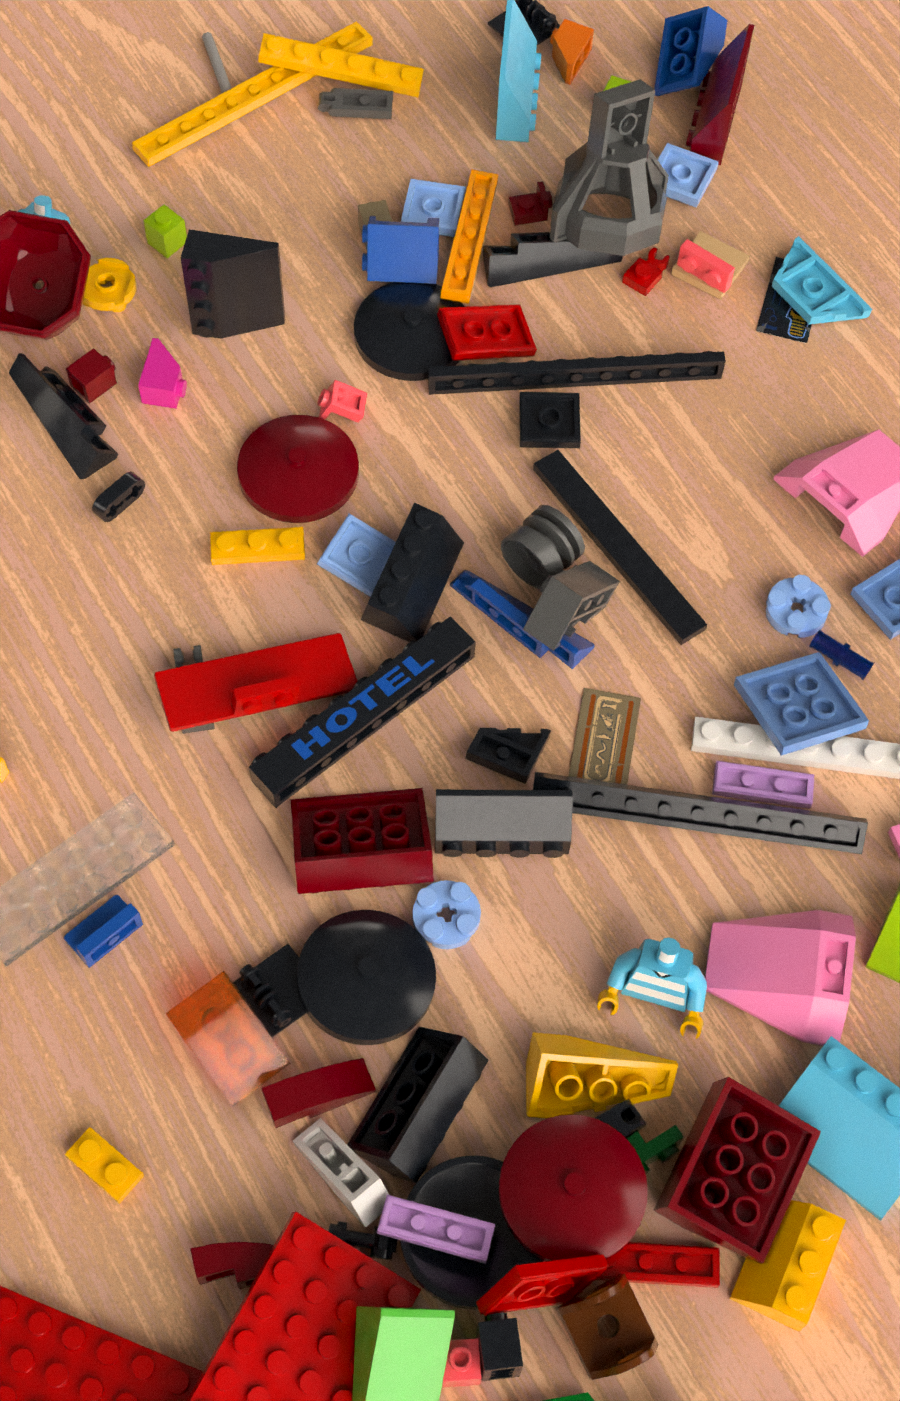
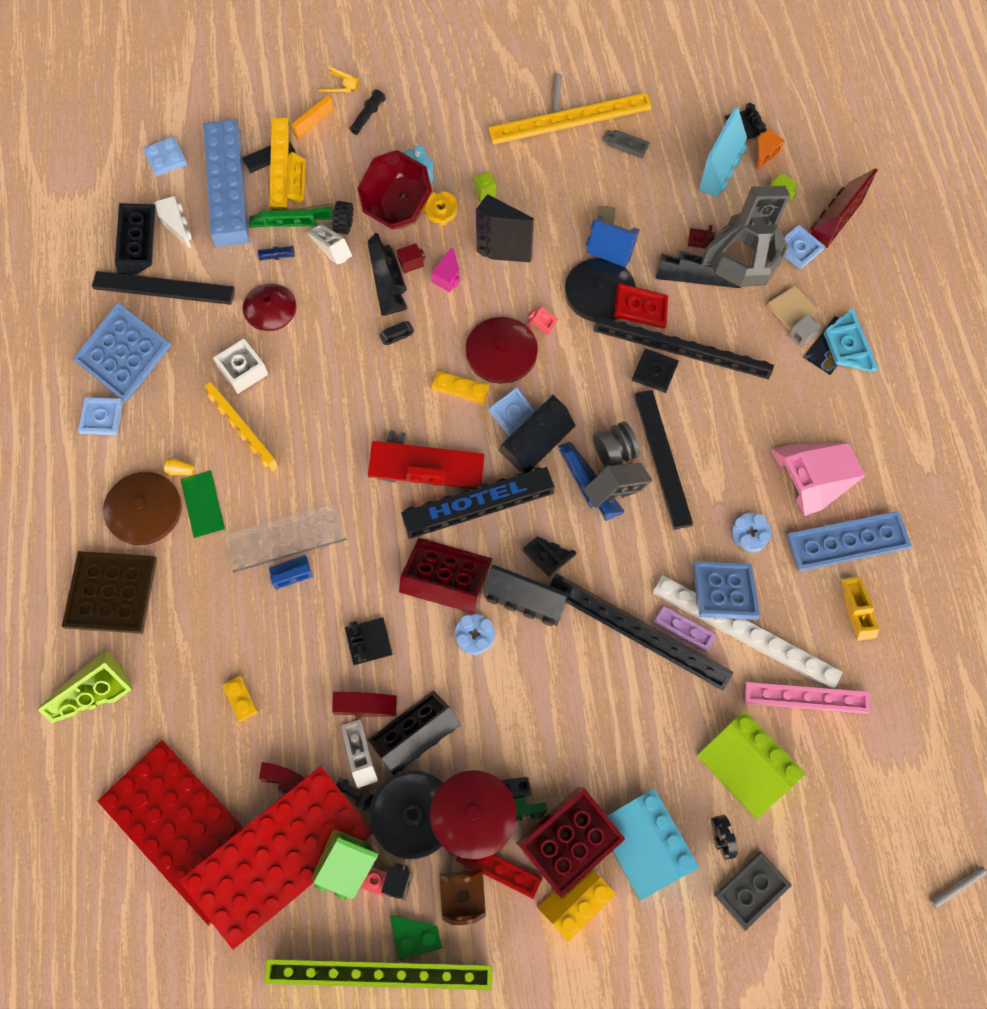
camera: 25 degrees right, 5 degrees up
clear orange slope [166,971,291,1106] -> none
yellow plate [258,33,424,98] -> none
black dish [297,910,436,1045] -> none
lavender tile [377,1195,495,1264] -> none
light blue plate [400,179,466,237] -> none
light orange plate [440,169,499,304] -> none
red tile [476,1254,609,1315] -> none
yellow wedge [526,1032,678,1118] -> none
sticker [569,688,641,785] -> none
medium azure torso [597,938,707,1039] -> none
red plate [622,248,670,296] -> none
blue slope [654,6,728,96] -> none
coral plate [677,239,735,293] -> none
bright pink wedge [705,910,856,1046] -> none
clear blue pin [809,629,874,680] -> none
none -> light grey brick [789,315,821,348]

